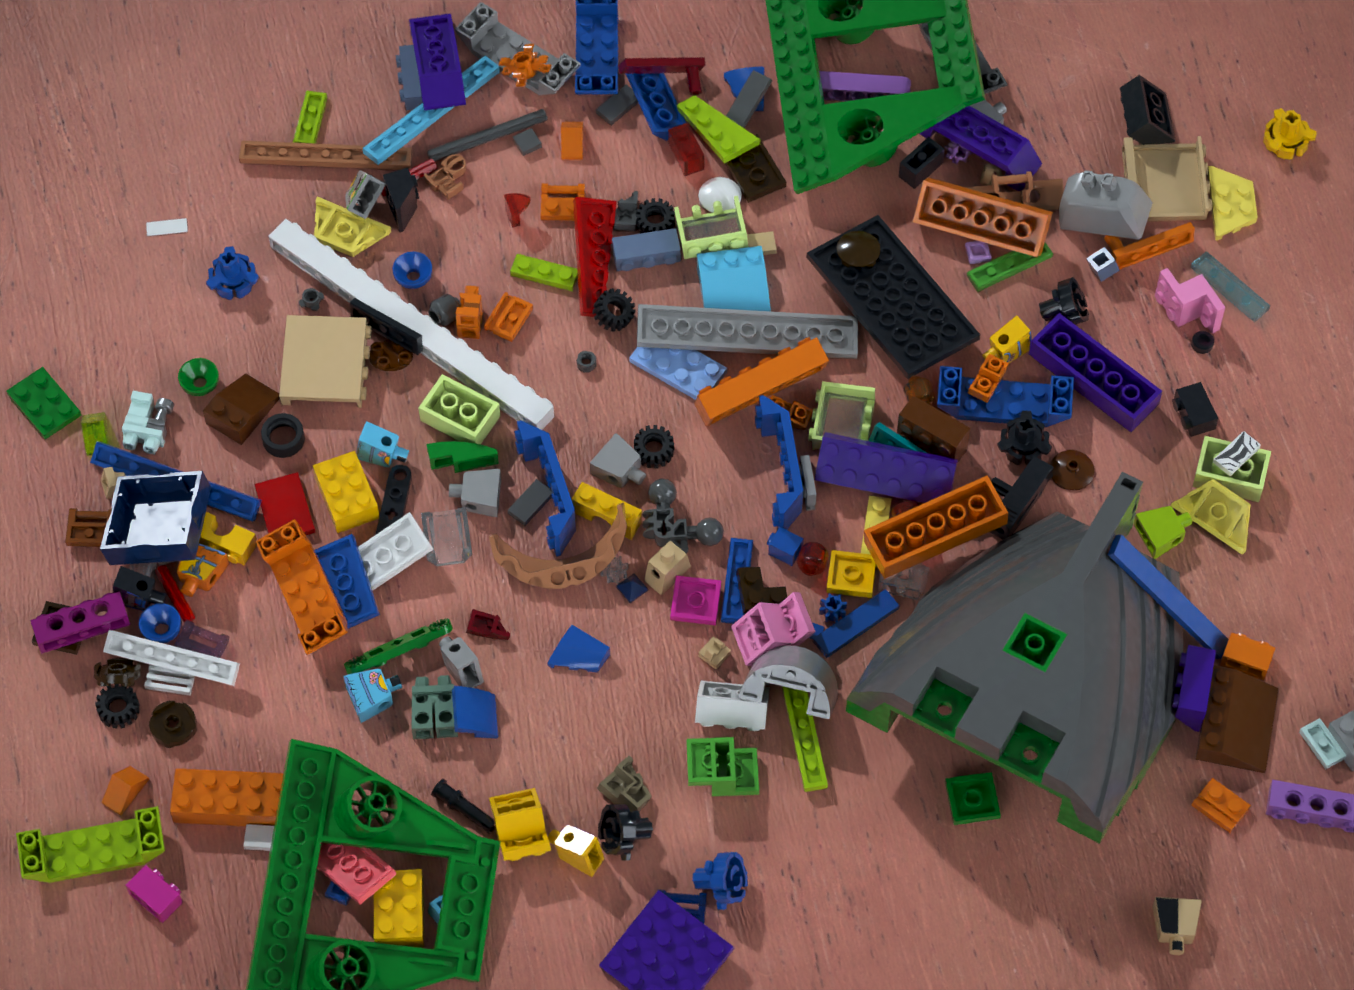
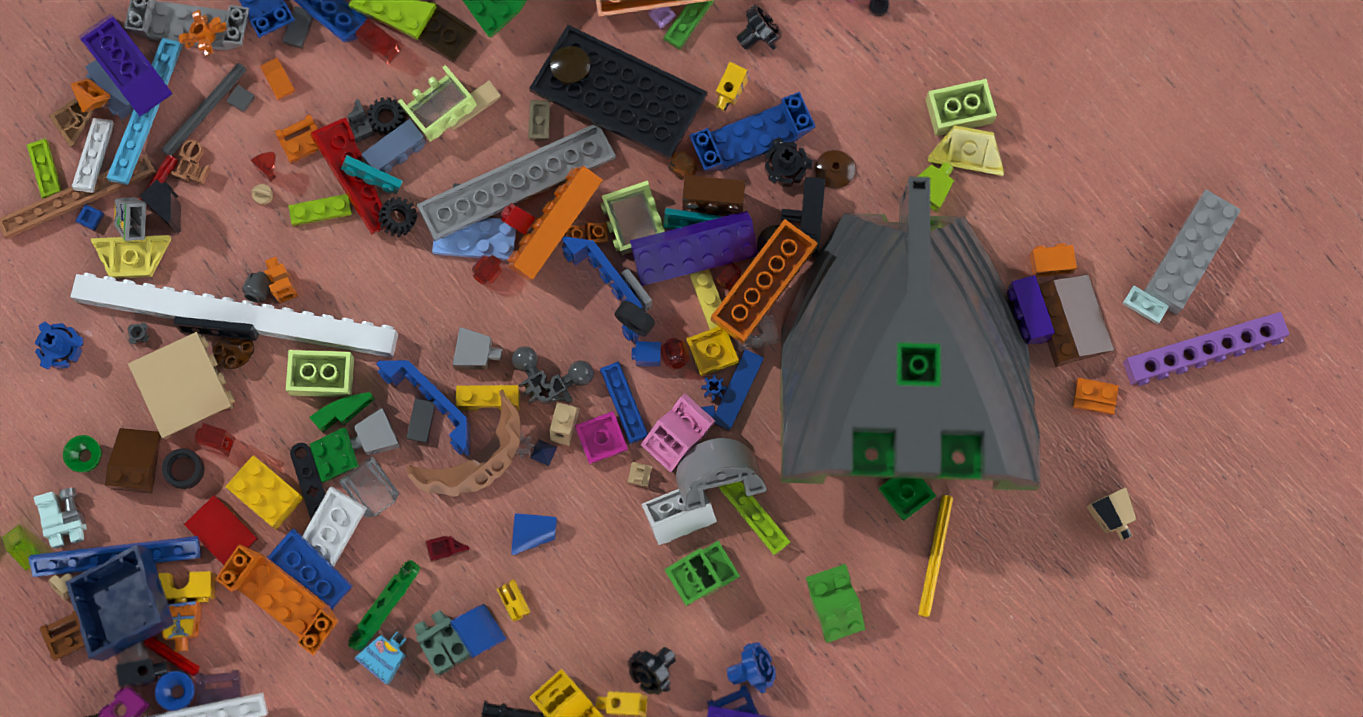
camera: 30 degrees left, 15 degrees up
medium azure torso [356,421,410,468] -> none
blue piece [392,251,432,289] -> none
light grey torso [439,636,484,688] -> none
orange plate [484,292,533,342] -> none
dark grey axle [576,351,596,373] -> none
dark tan slope [597,756,652,812] -> none
black tyre [634,425,674,469] -> none
medium azure slope [697,246,771,312] -> none
white dish [699,177,742,213] -> none
dark brown plate [736,567,787,613] -> none
orange slope [967,354,1009,403] -> none
dark purple brick [1029,313,1162,432] -> none
blue tile [1108,535,1229,659] -> none
black brick [1172,382,1218,437] -> none
white tile [1213,431,1261,476] -> none
none -> medium nougat slope [49,98,94,148]
none -> orange slope [71,79,110,113]
none -> white tile [72,118,114,193]
none -> blue tile [76,204,105,231]
none -> clear red brick [195,423,236,457]
none -> tan tile [252,184,273,205]
none -> green plate [309,428,359,482]
none -> teal plate [341,155,403,195]
none -> clear red head [472,255,502,285]
none -> yellow arm [496,579,531,621]
none -> red brick [501,203,536,235]
none -> dark tan plate [528,100,550,141]
none -> black tyre [614,300,655,336]
none -> bright green bracket [805,564,866,643]
none -> yellow axle [918,495,953,617]

